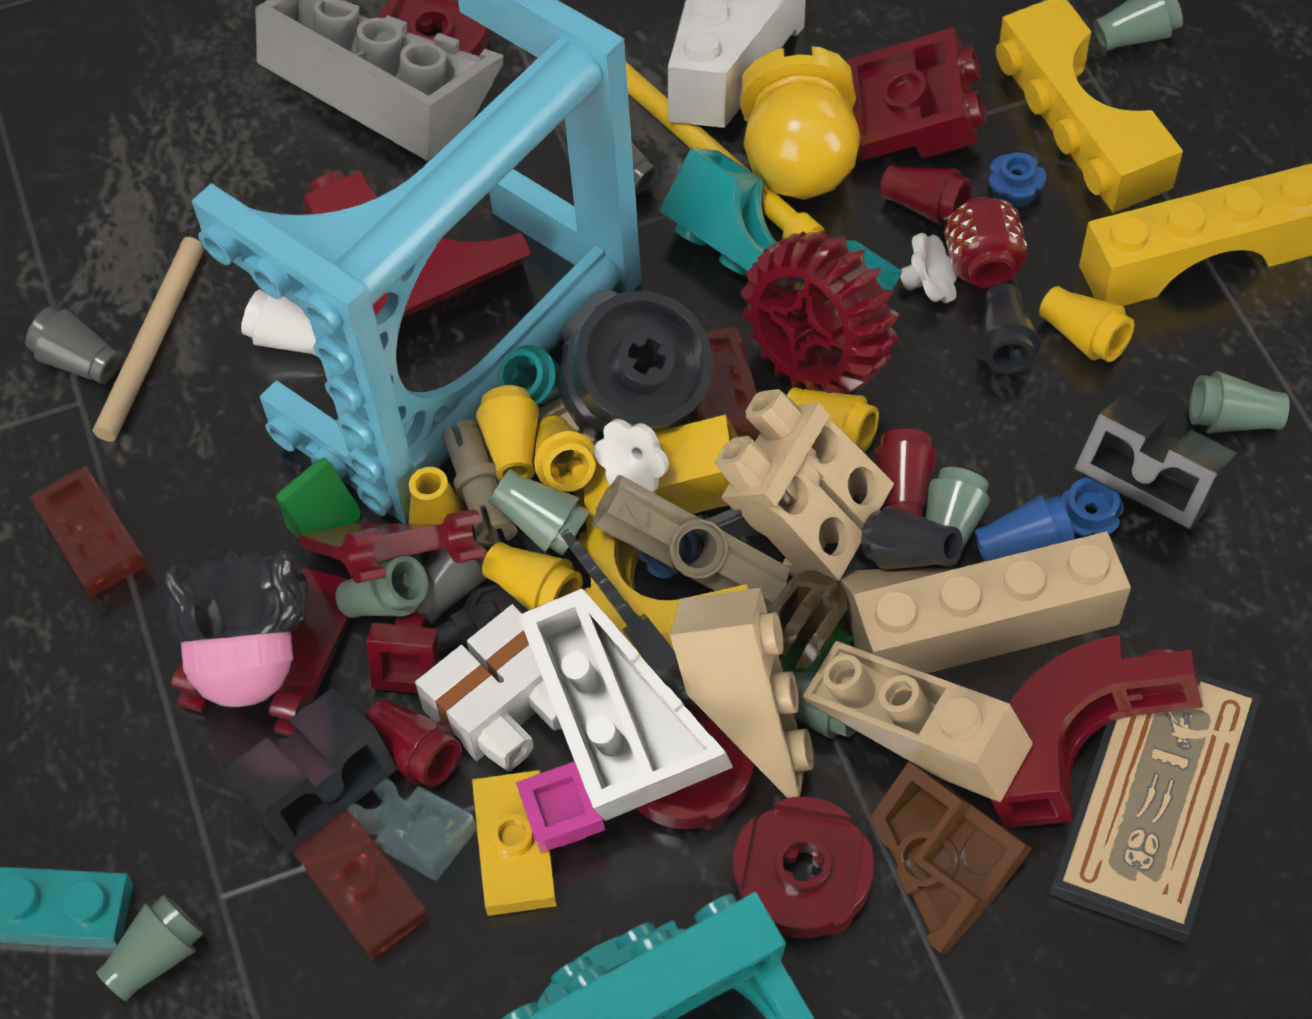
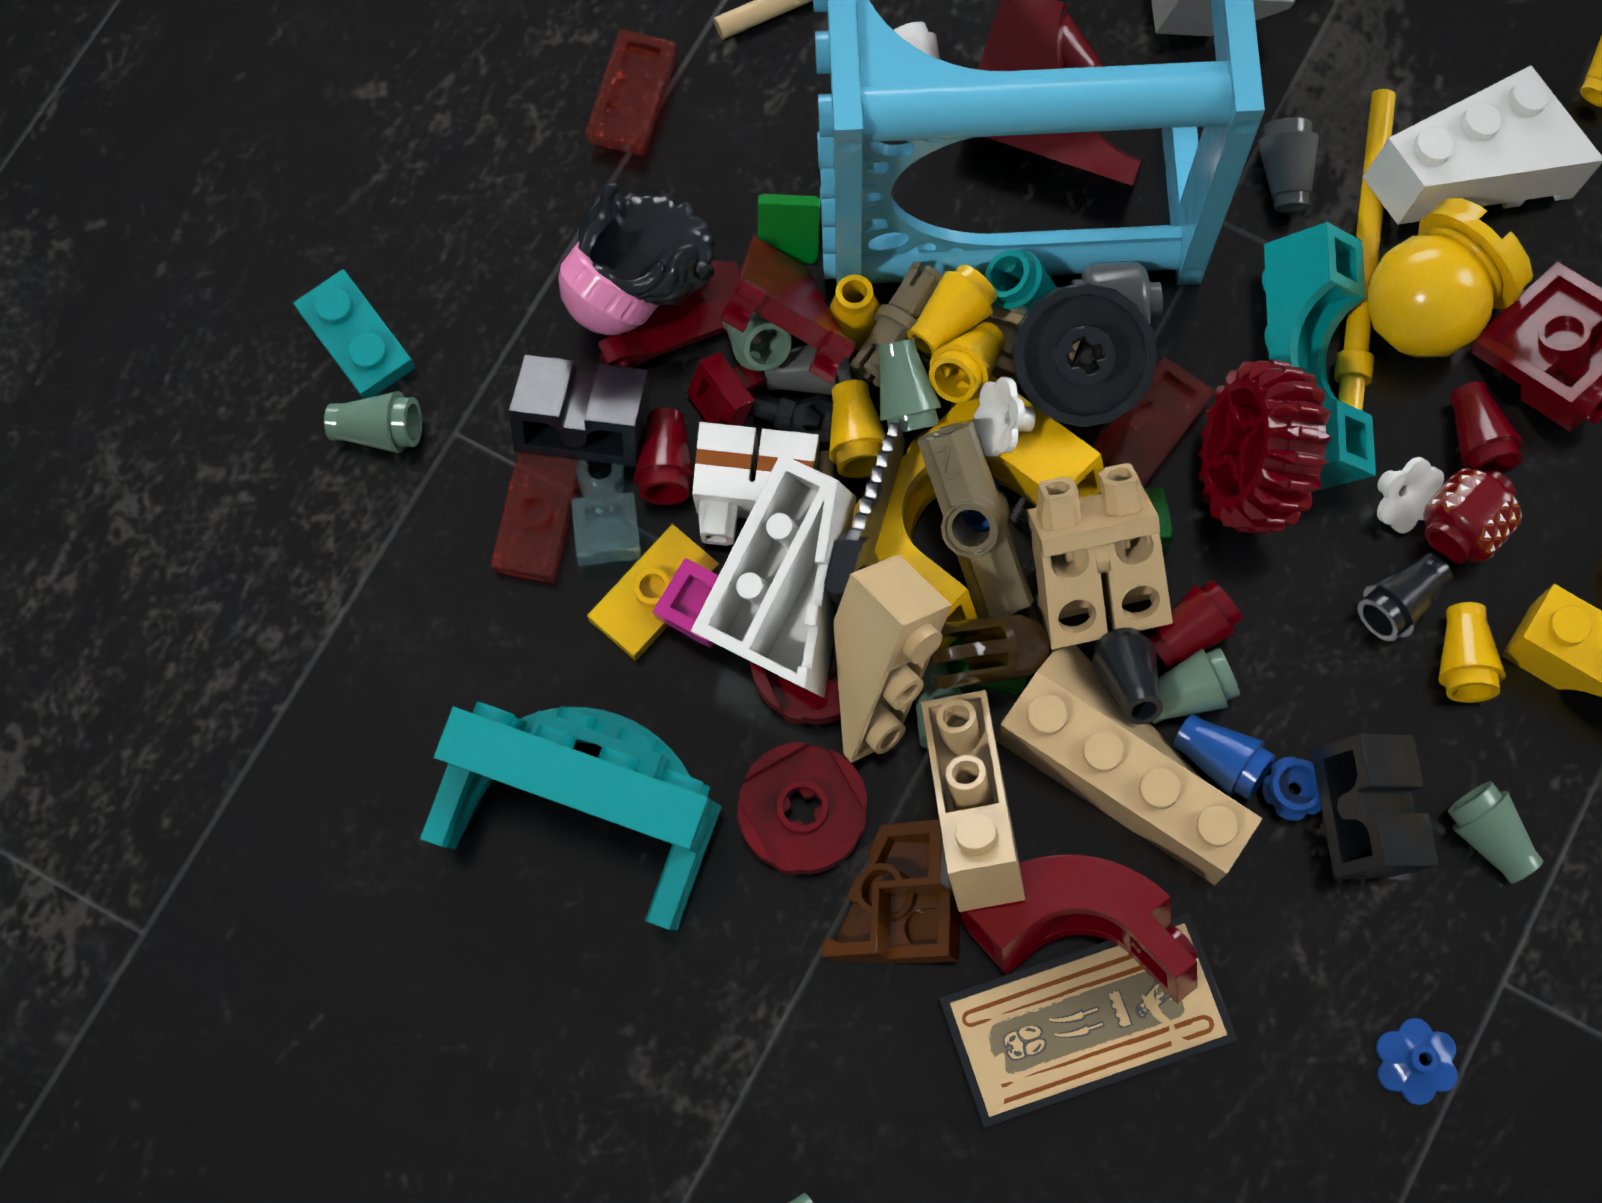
camera: 50 degrees right, 15 degrees up
yellow cone [787,387,879,452] -> none
blue plate [988,152,1046,207] -> none

